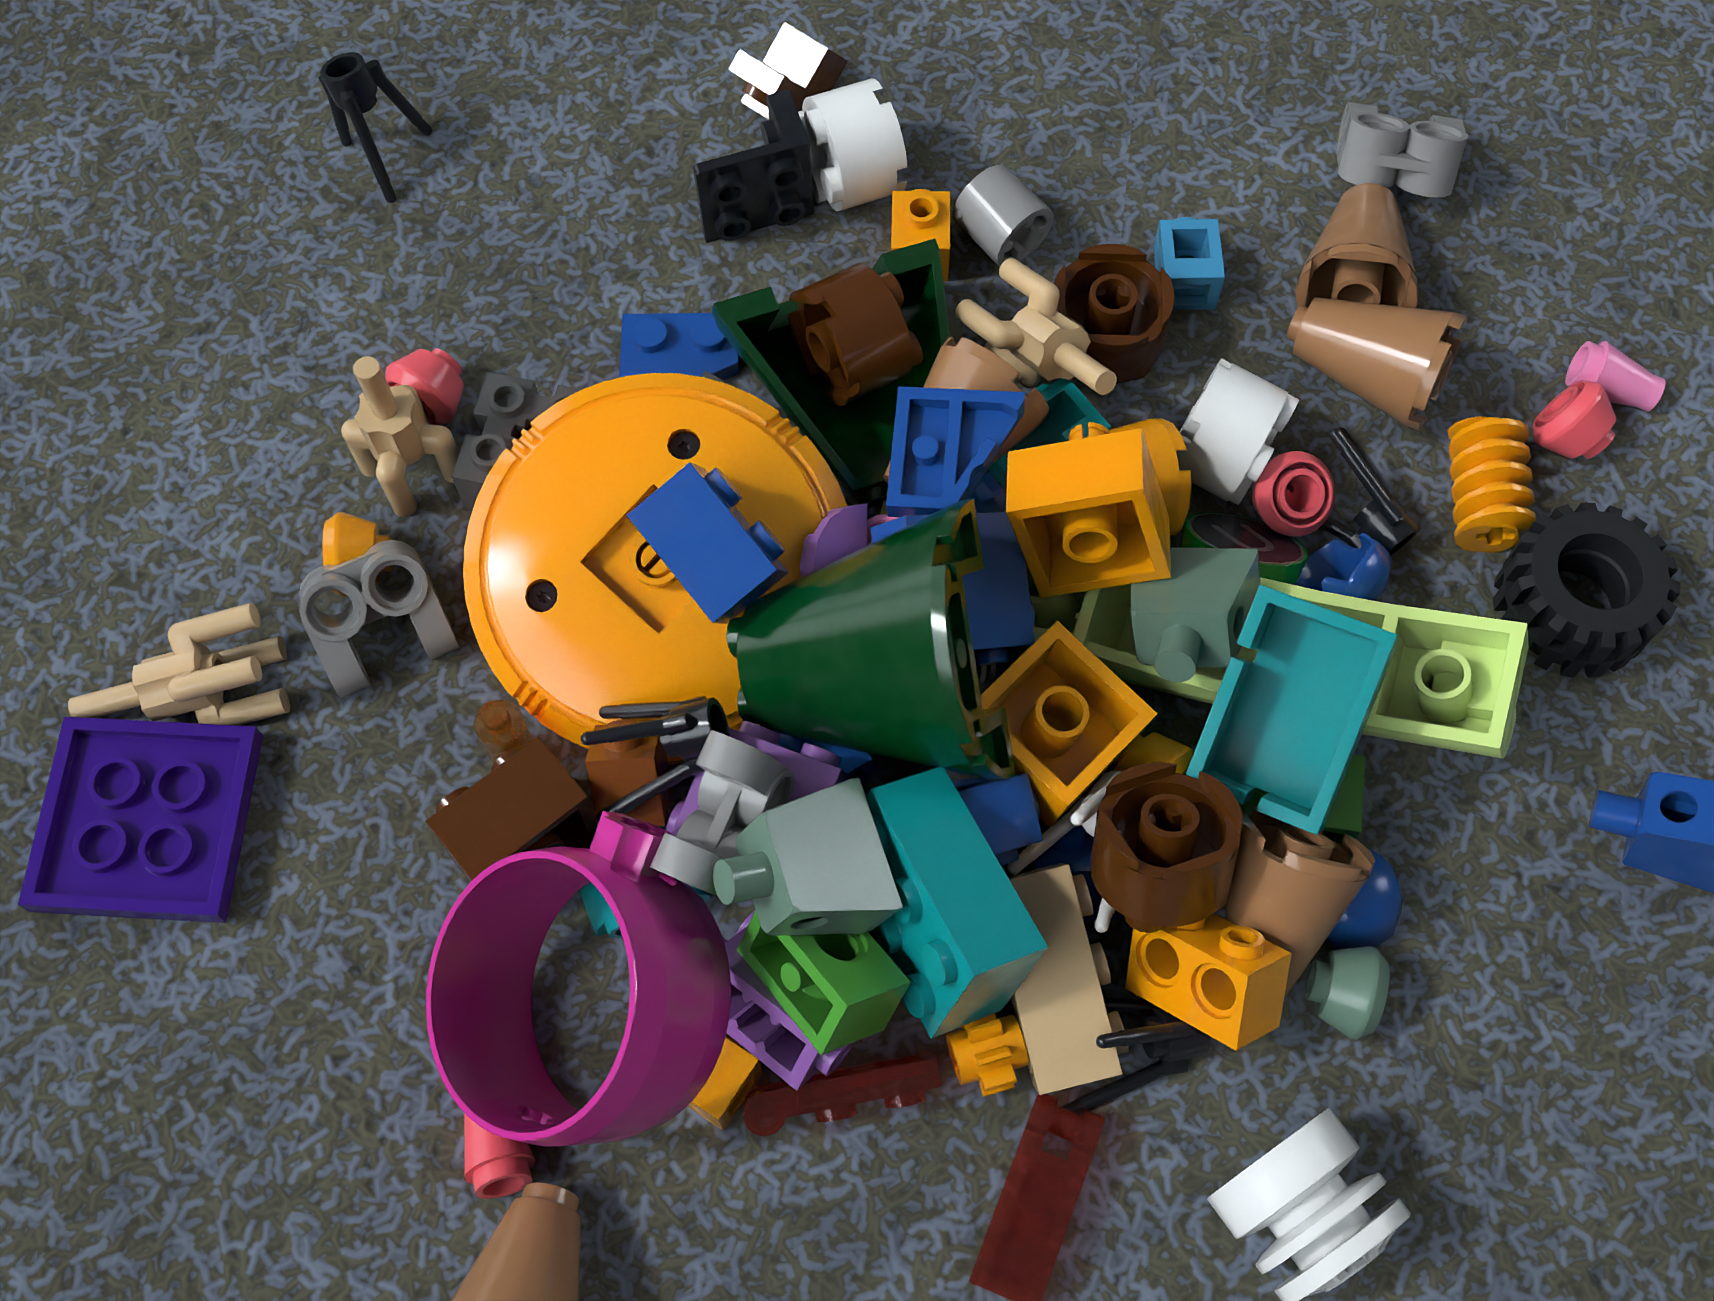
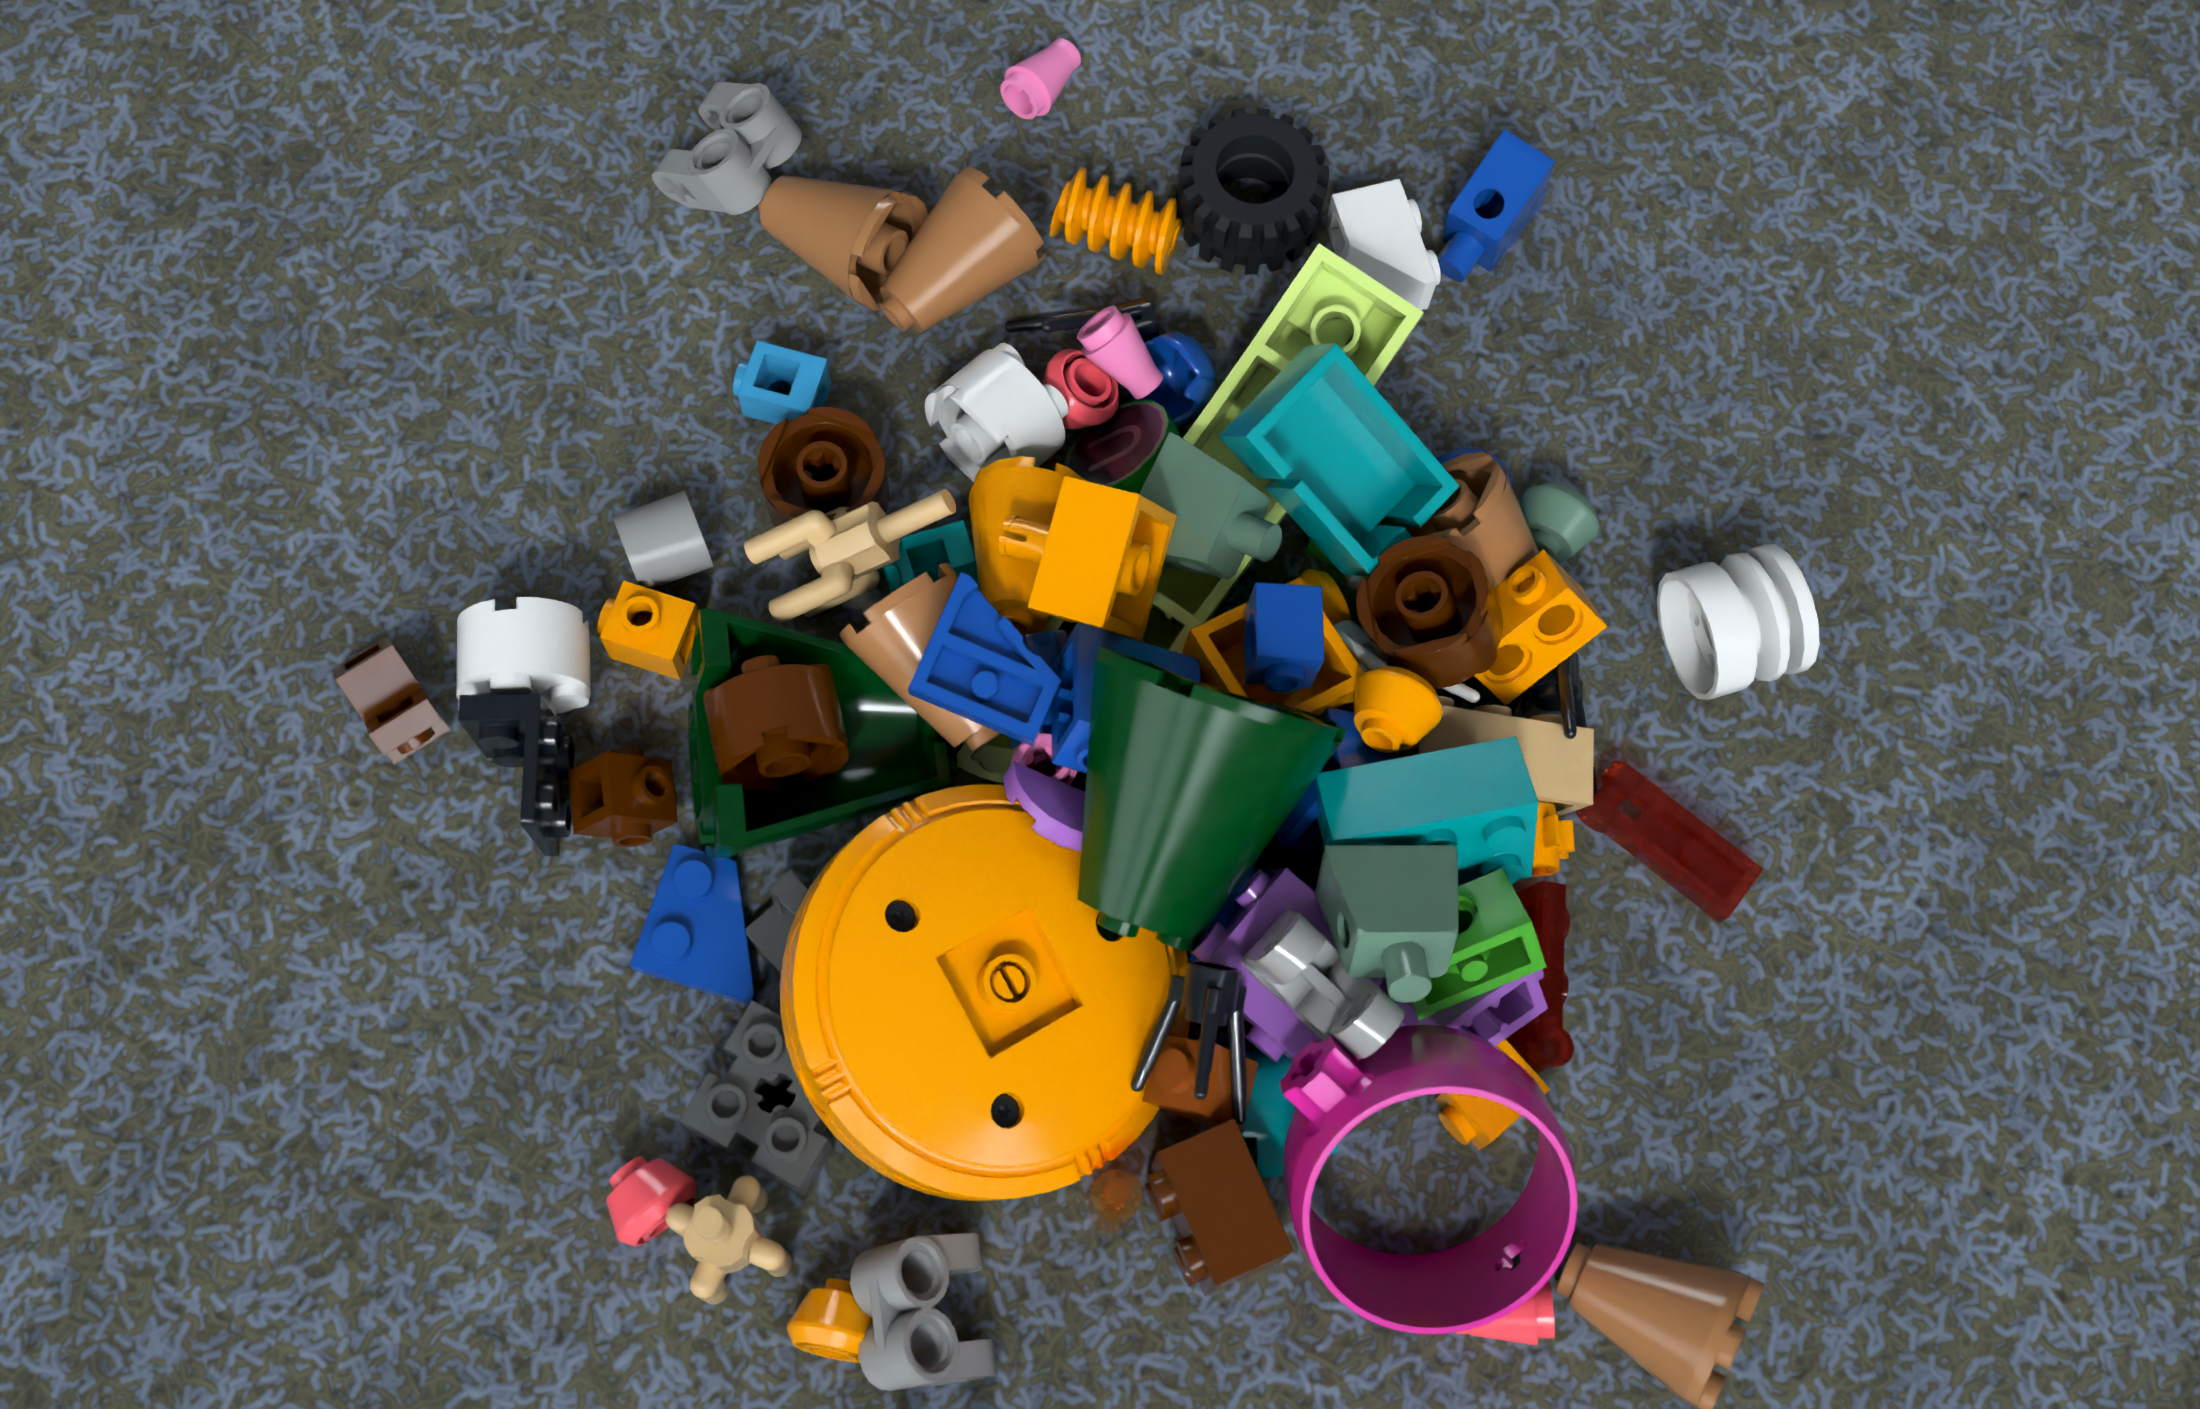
camera: 80 degrees left, 5 degrees up
black plant [319,52,432,203] -> none
blue brick [627,462,789,624] -> none
coral cone [1532,380,1616,459] -> none
none -> reddish brown brick [568,748,678,847]
none -> bright pink cone [1077,306,1164,399]
none -> blue brick [1244,582,1324,693]
none -> white slope [1325,179,1441,310]
none -> light orange cone [1354,666,1443,753]

